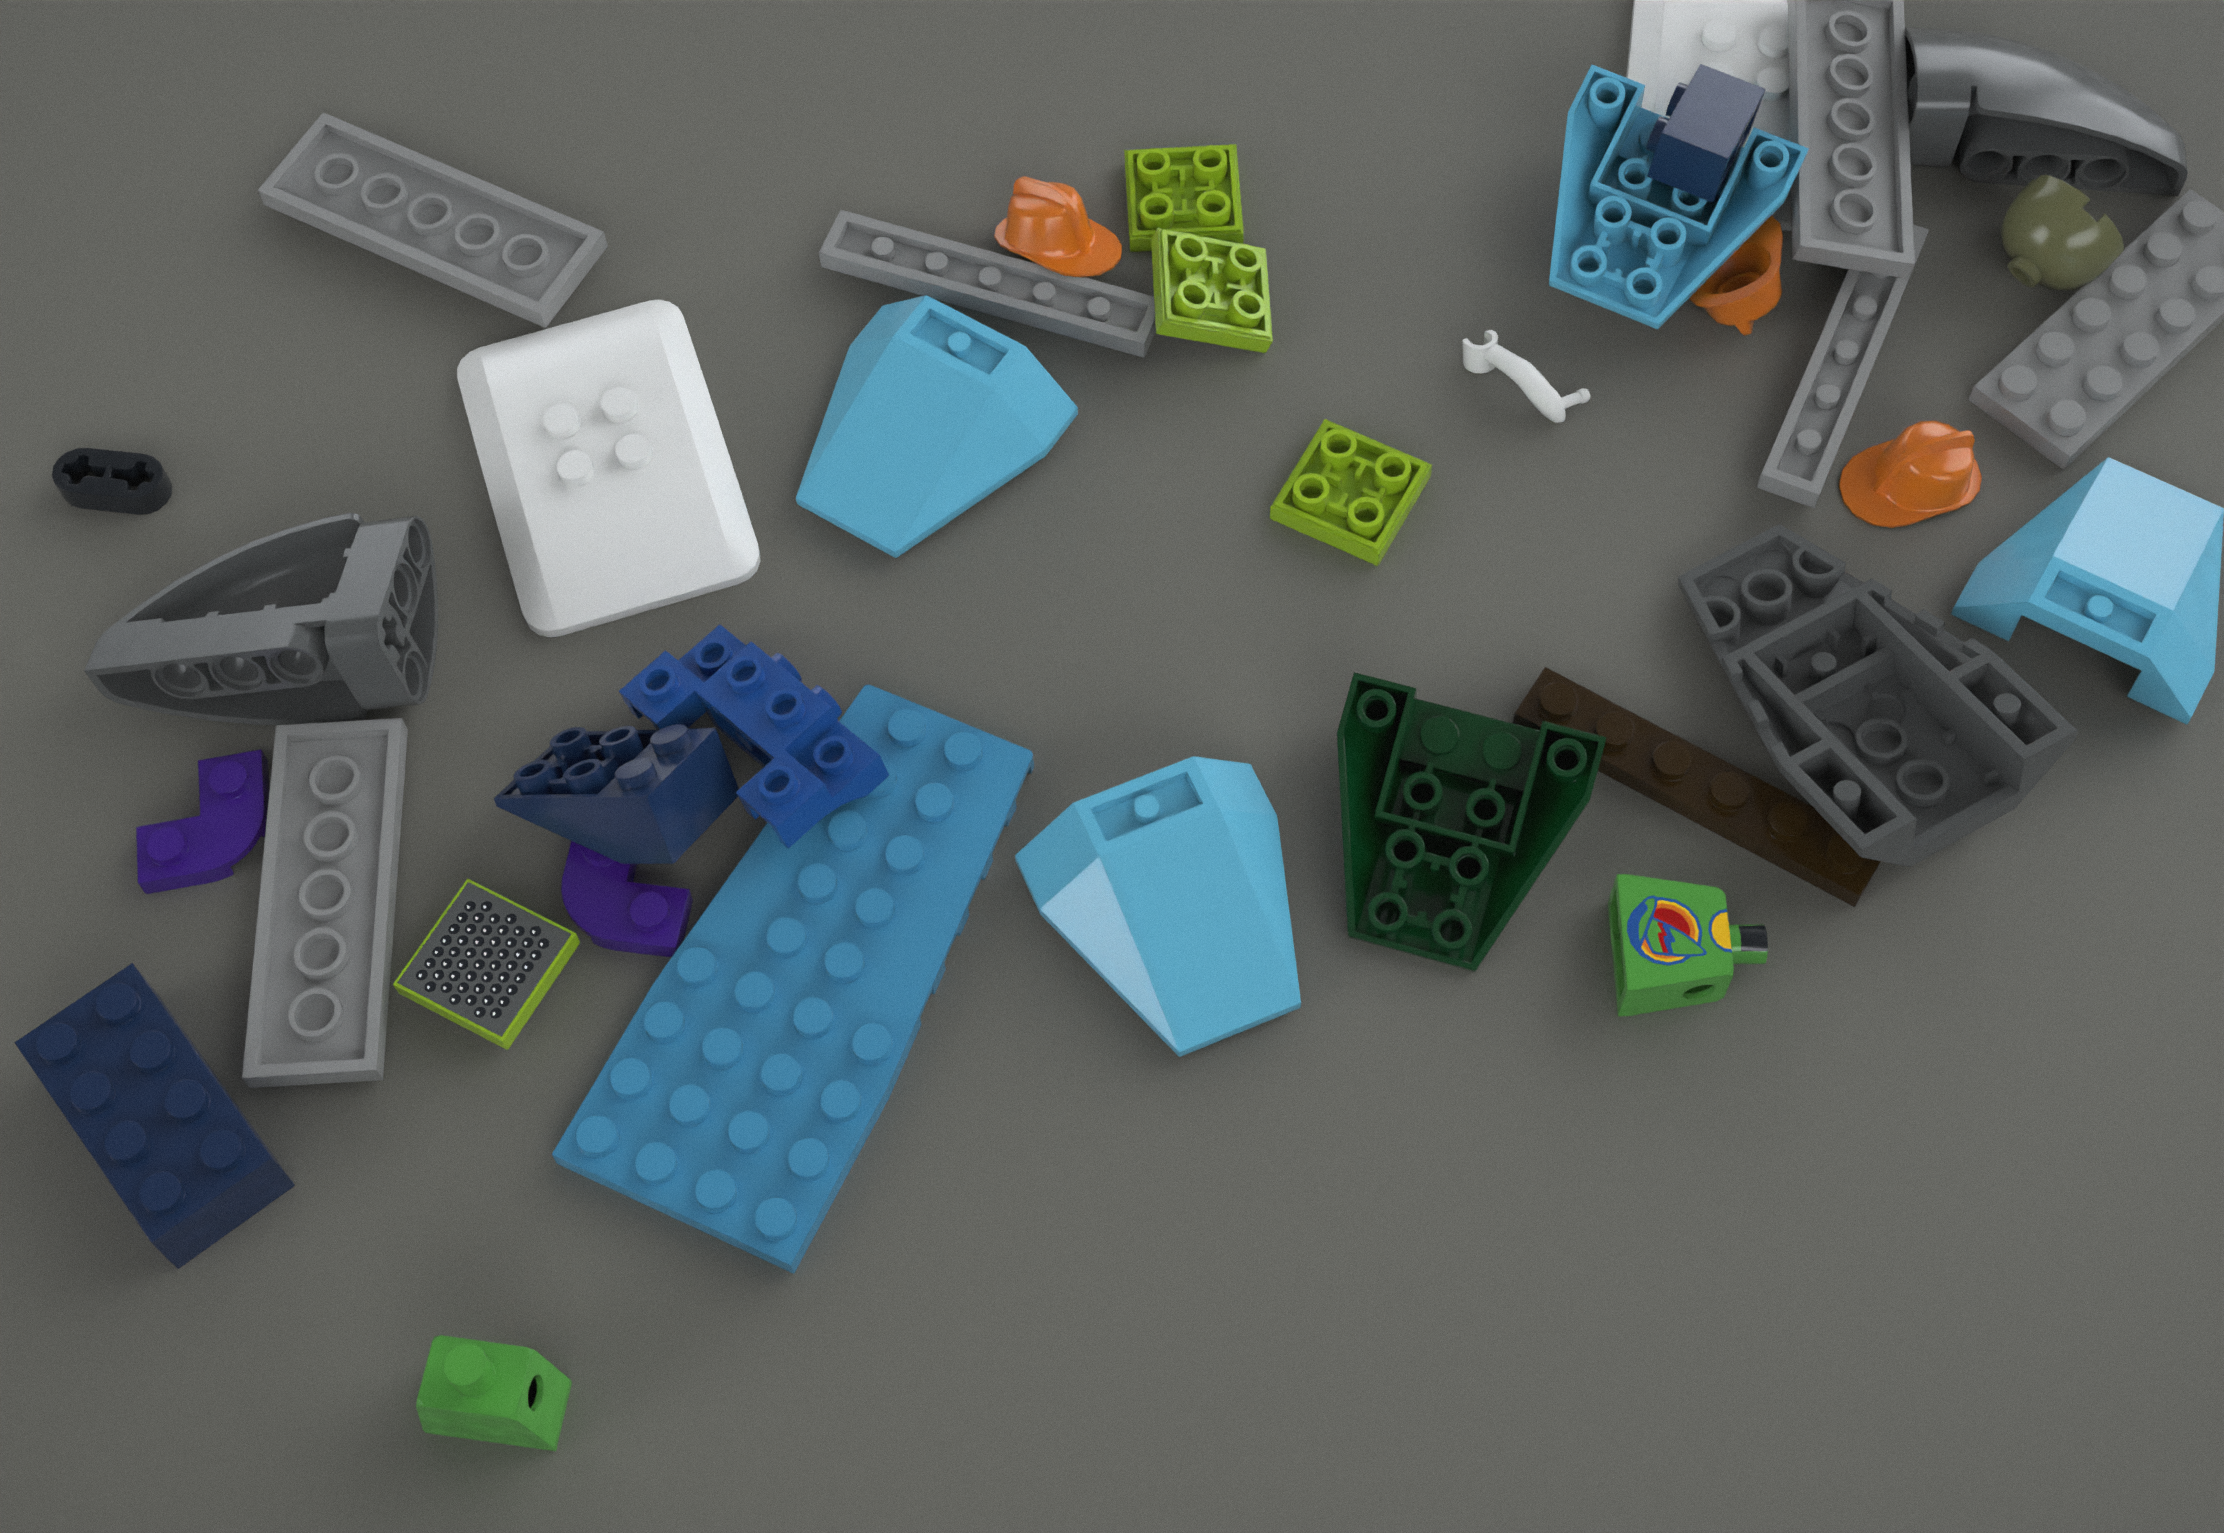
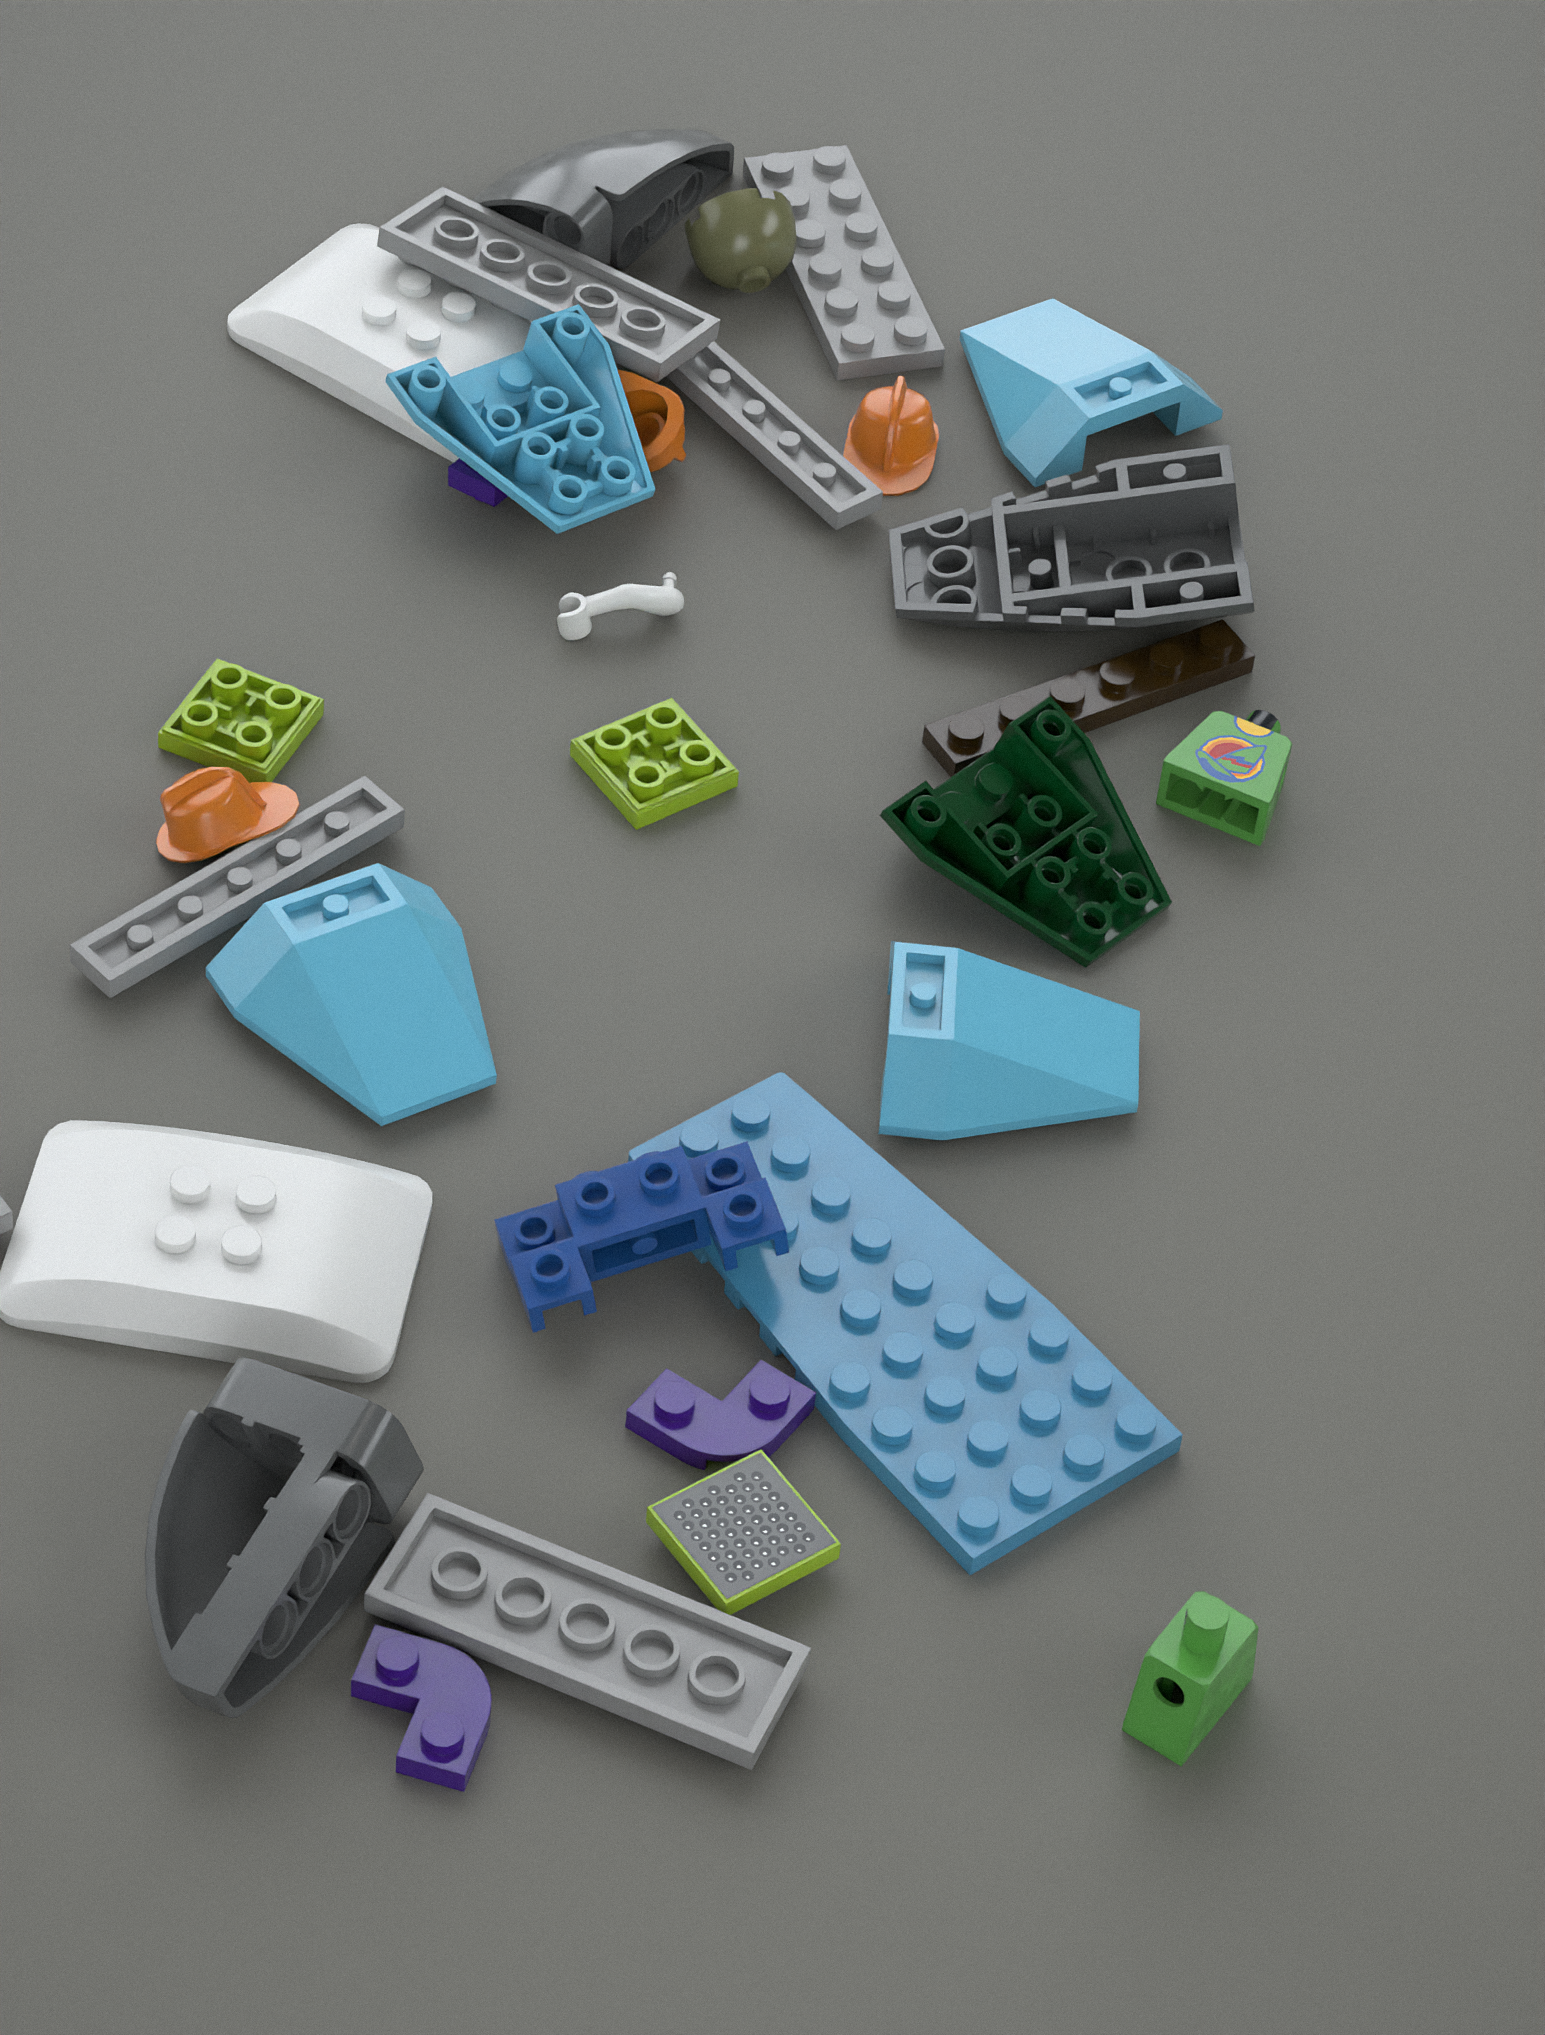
camera: 70 degrees left, 15 degrees down
dark blue brick [14,963,295,1269] -> none
dark blue slope [493,724,739,864] -> none
lime tile [1151,228,1273,353] -> none
brick [1646,64,1766,202] -> none

